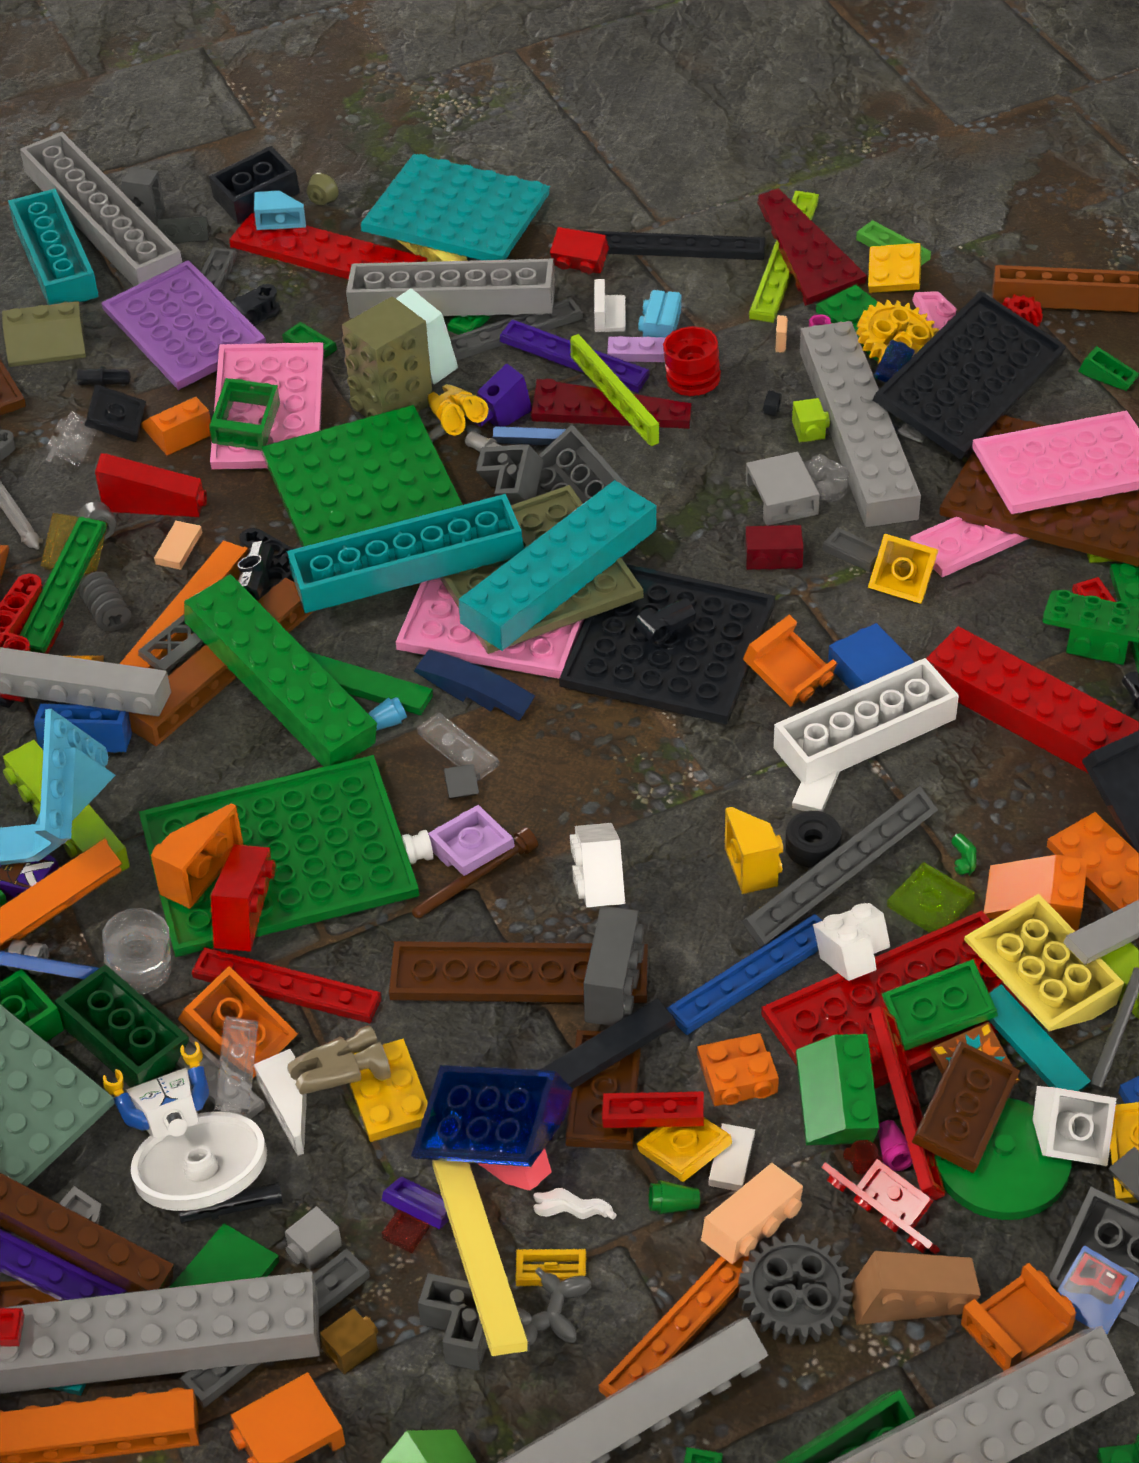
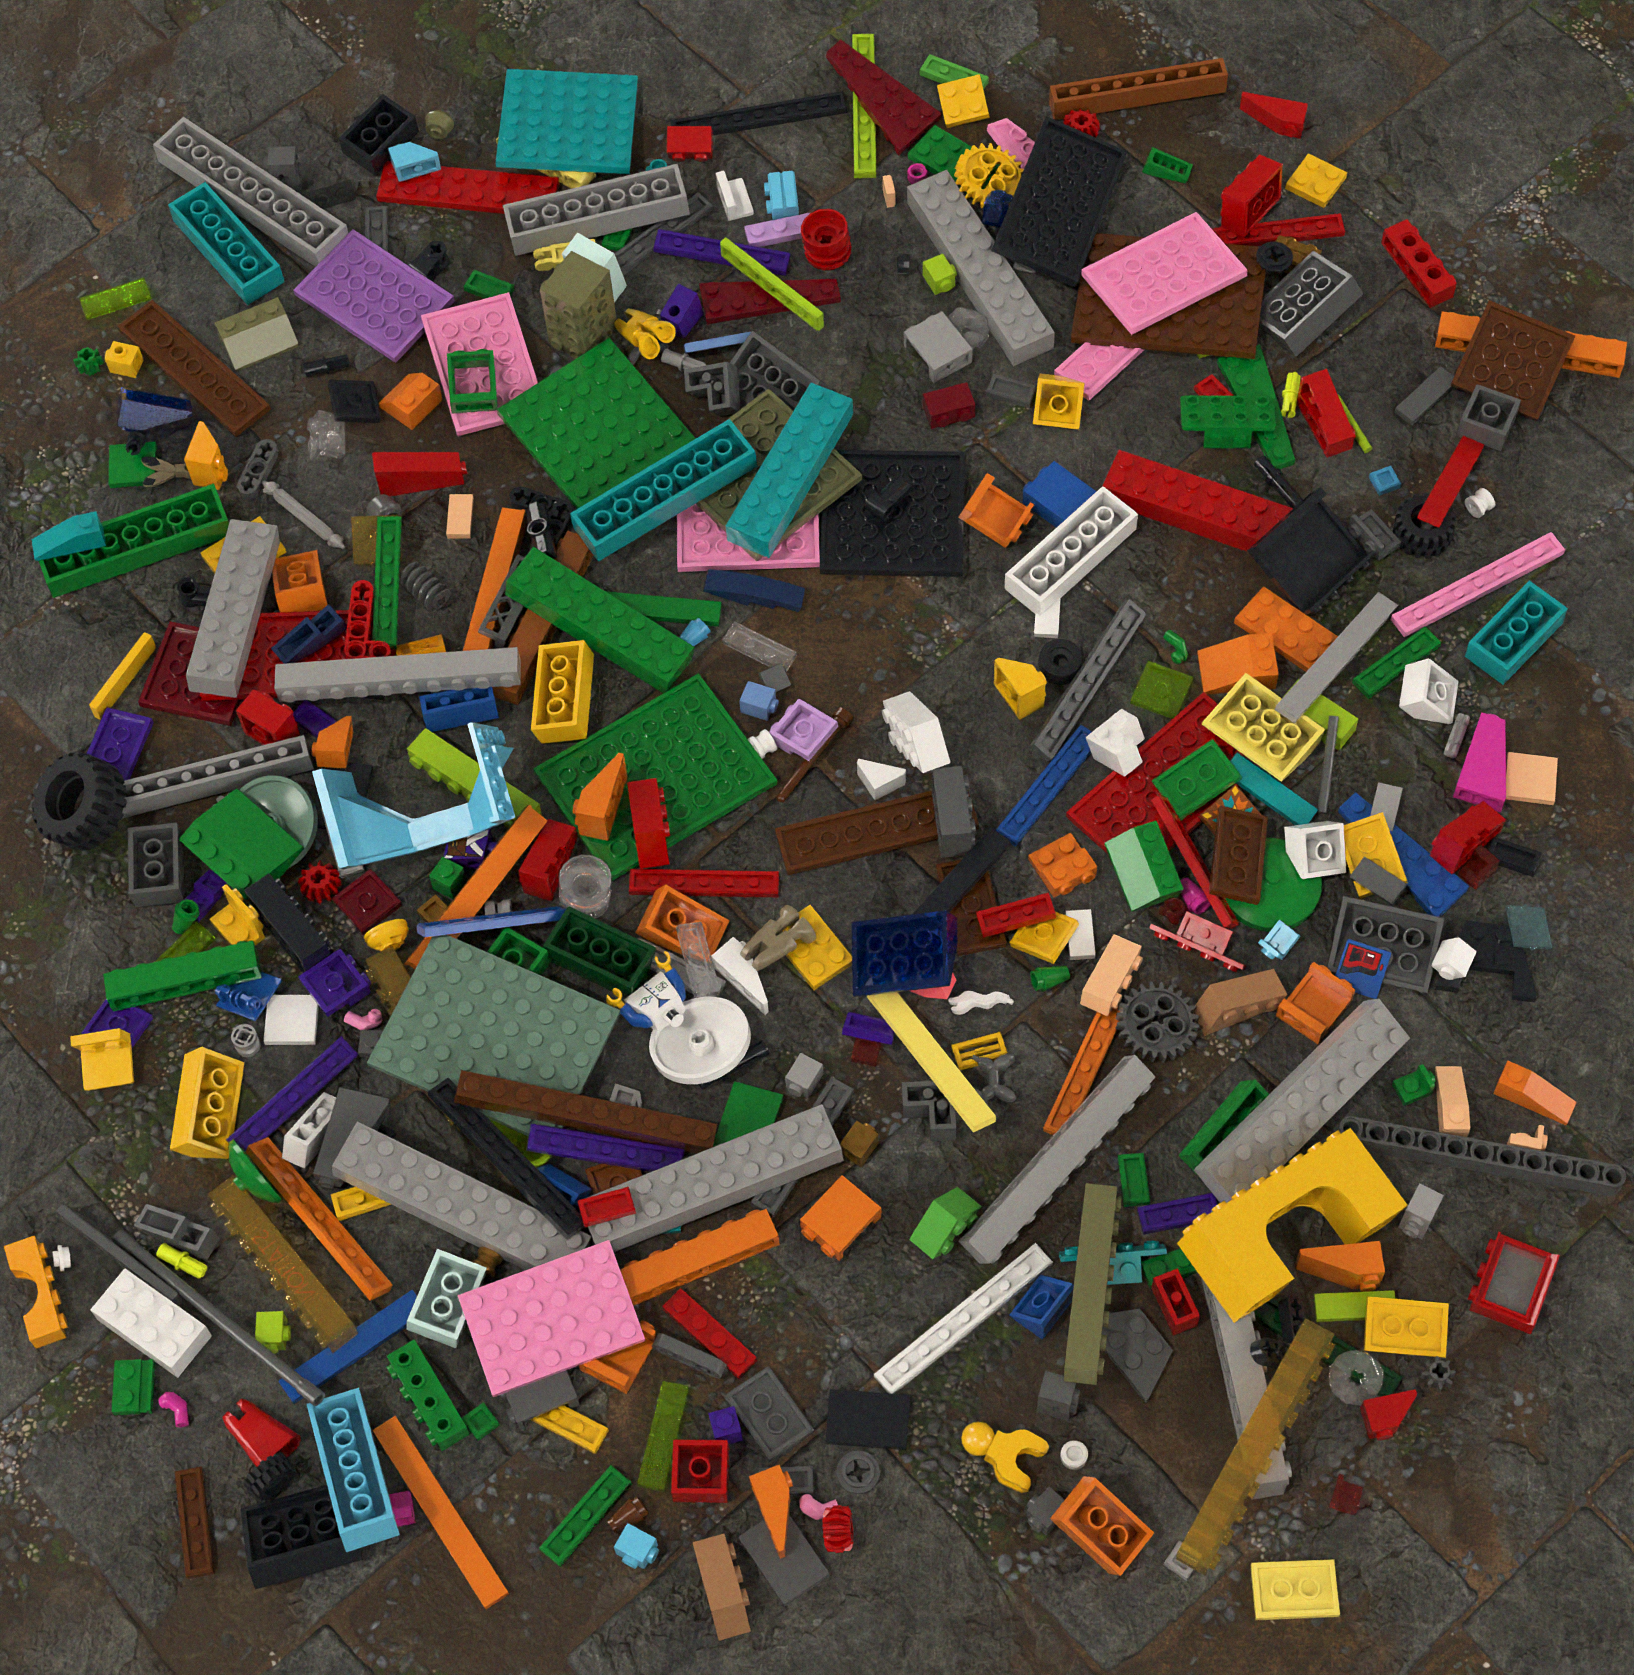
camera: 15 degrees left, 15 degrees up
none -> red wedge [518,819,578,901]
none -> yellow brick [531,640,594,744]
none -> medium blue brick [739,681,779,721]
none -> white slope [857,759,906,800]
none -> medium azure bracket [1258,920,1301,960]

